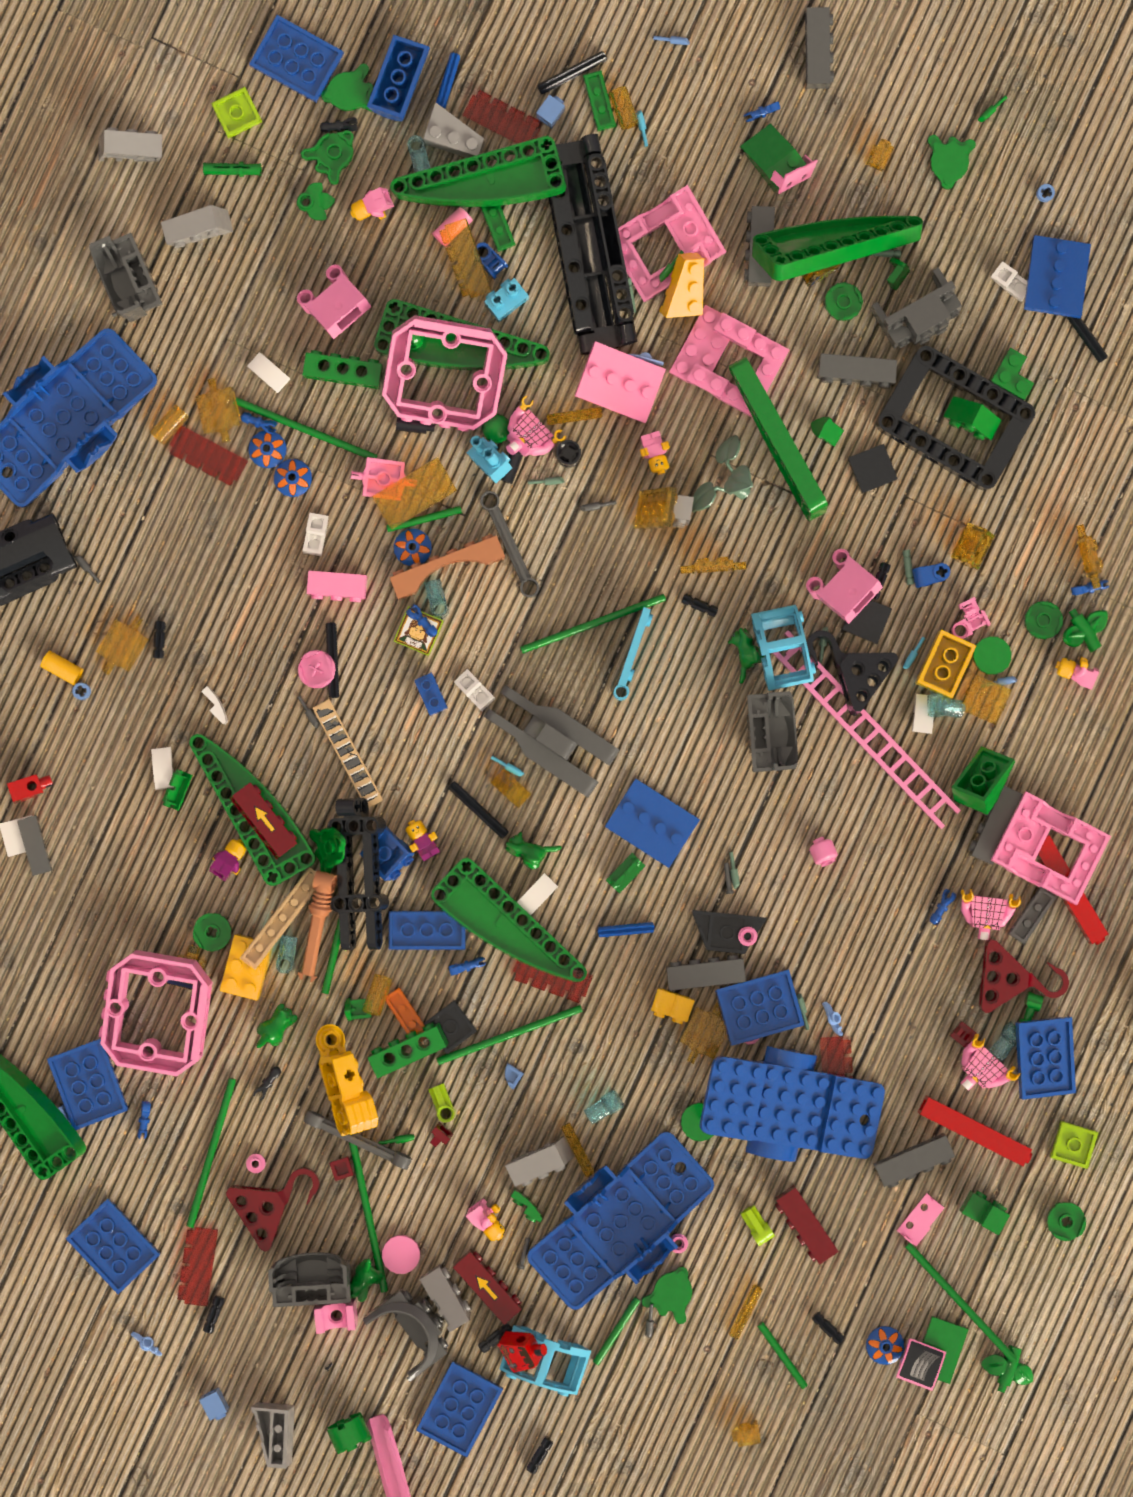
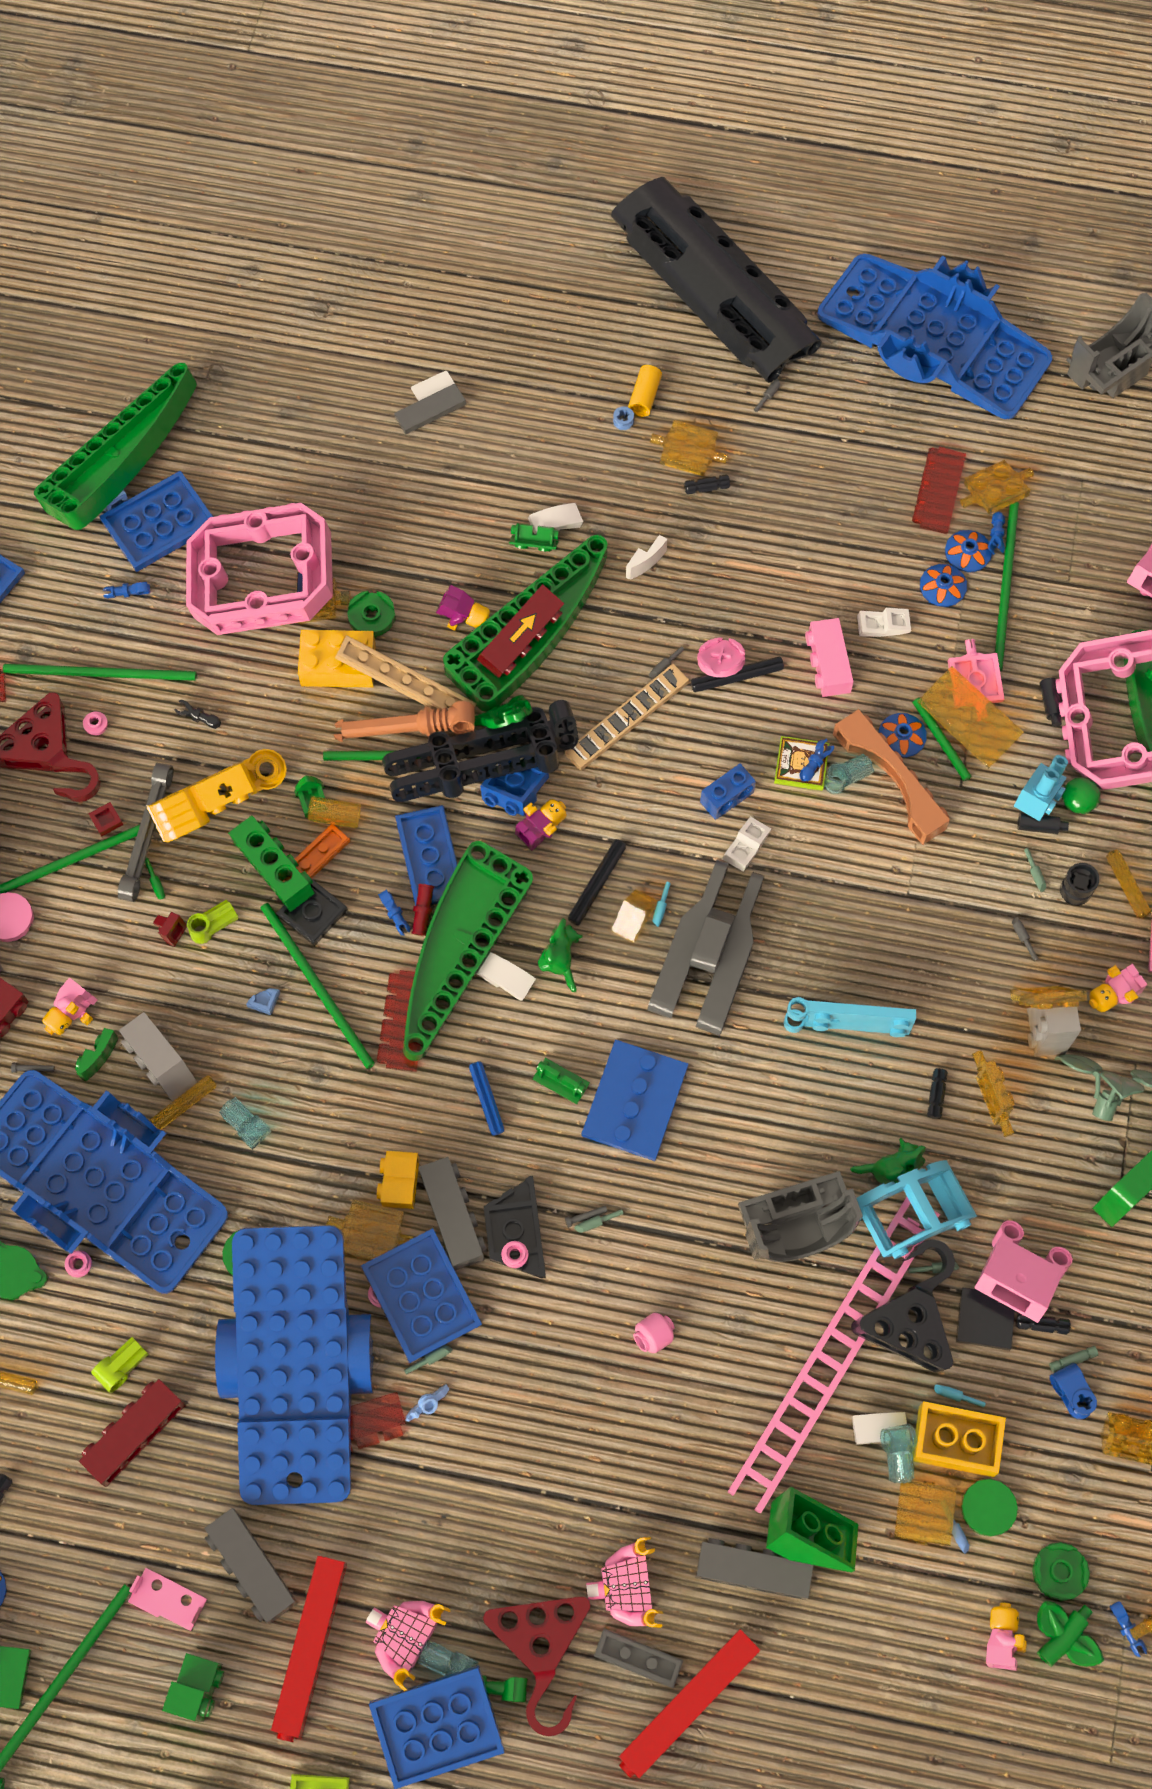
camera: 75 degrees right, 20 degrees down
red torso [7,774,53,804] -> none
clear yellow pin [150,404,189,445] -> none
white slope [247,352,290,393] -> none
green animal [256,1004,298,1048] -> none
clear light blue piece [276,935,298,974] -> none
green brick [302,350,383,390] -> none
dark grey piece [480,491,539,598] -> none
bright pink torso [506,396,566,457] -> none
green piece [520,594,666,654] -> none
blue piece [930,889,956,925] -> none
dark red tile [949,1021,977,1048] -> none
bright pink piece [951,597,990,639] -> none
bright pink piece [991,792,1111,905] -> none
none -> dark red pin [411,884,434,936]

